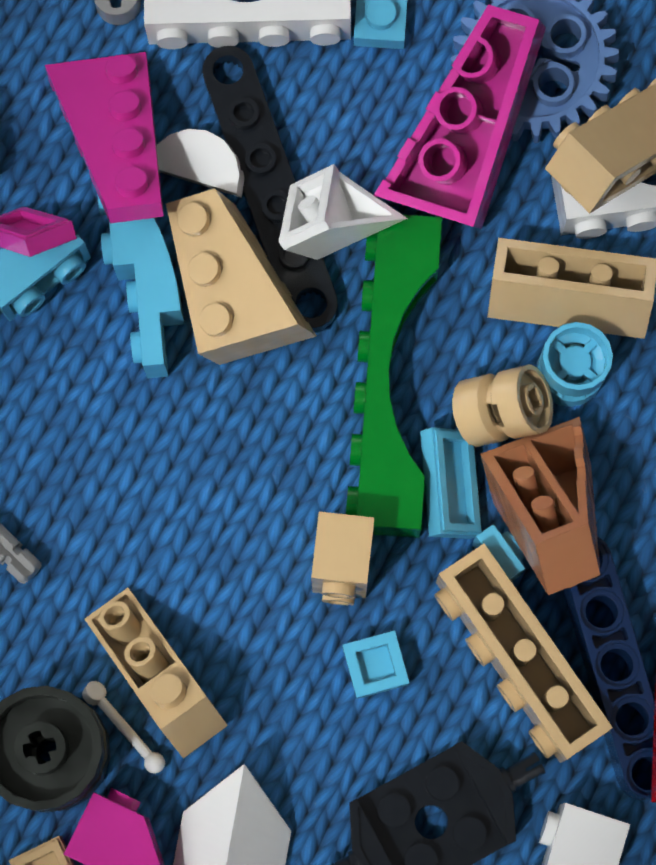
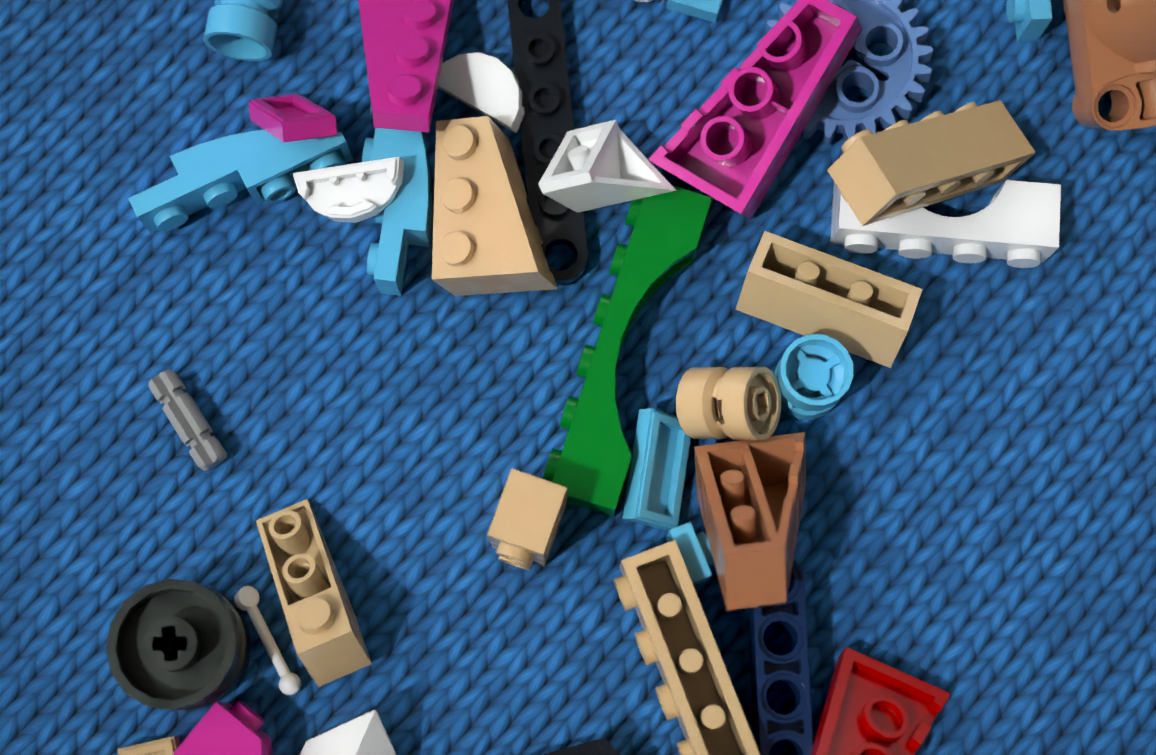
camera: 10 degrees right, 0 degrees up
medium azure plate [342,630,410,699] -> none
none -> white tile [293,156,404,223]

